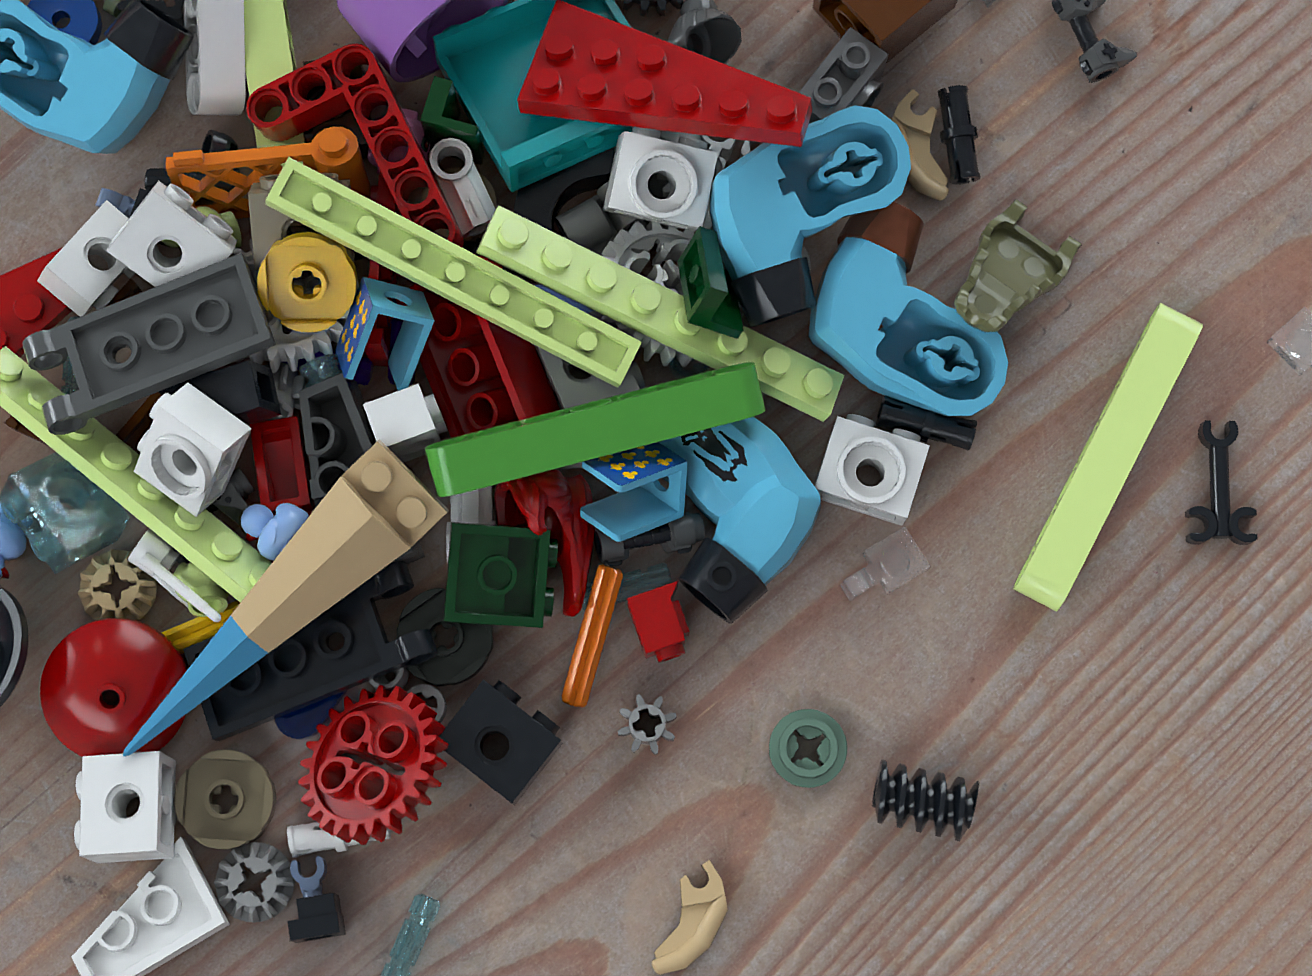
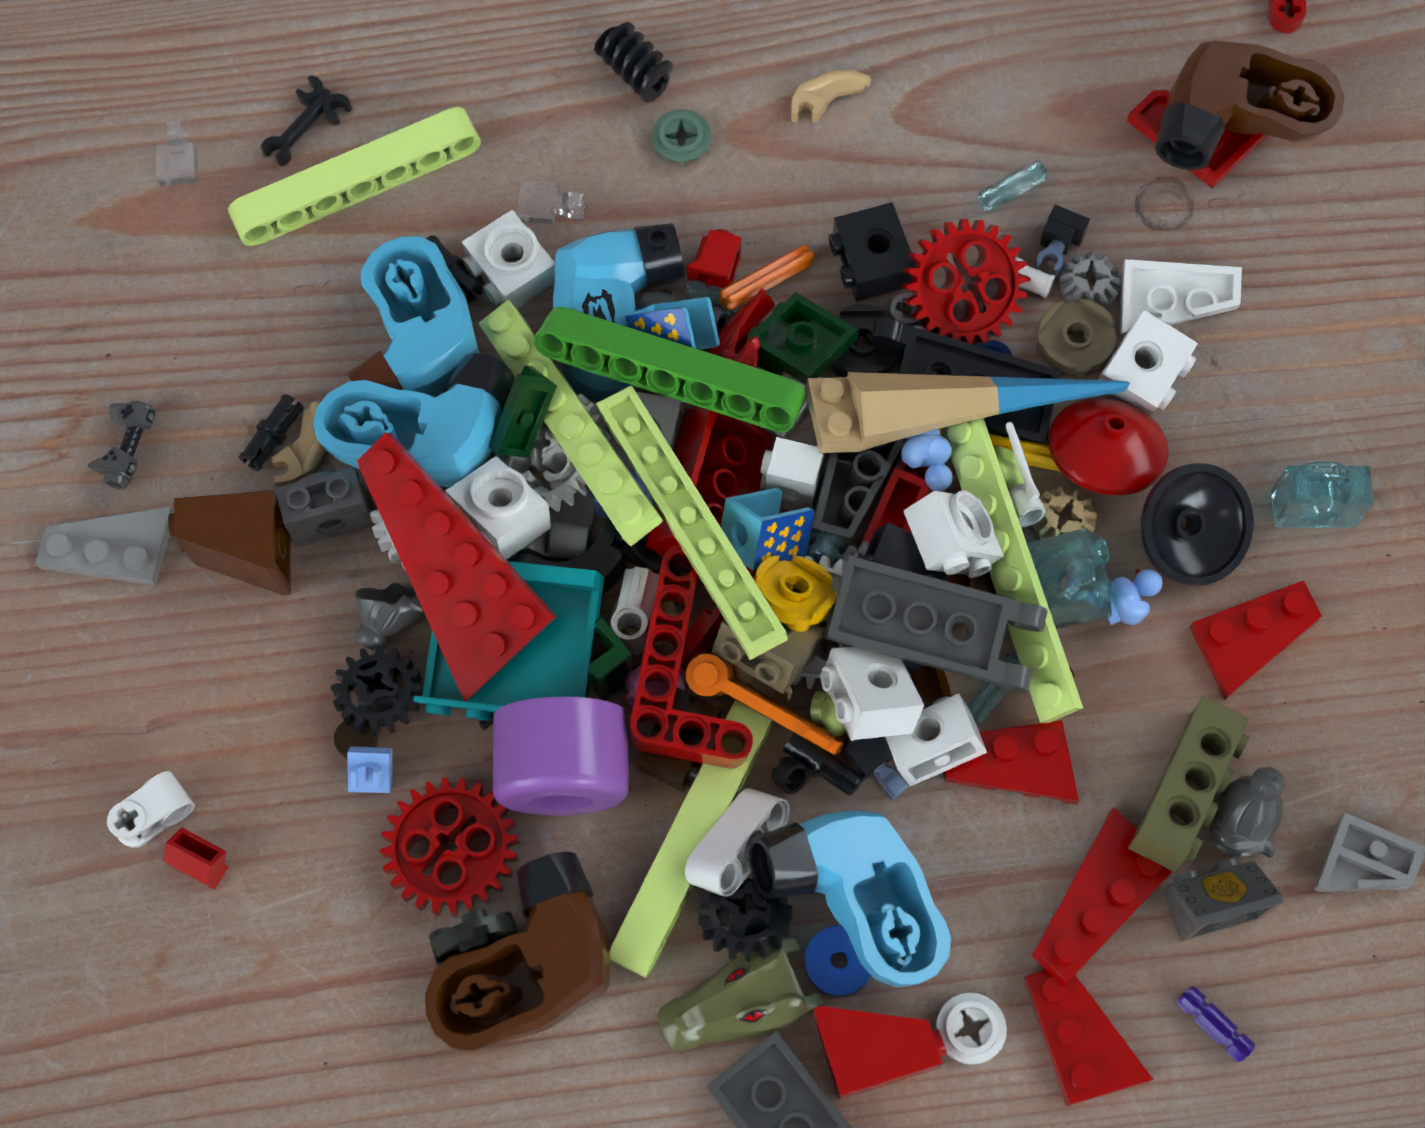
camera: 140 degrees left, 10 degrees down
light grey gear [617,694,677,755] -> none
olive animal [954,199,1082,332] -> none

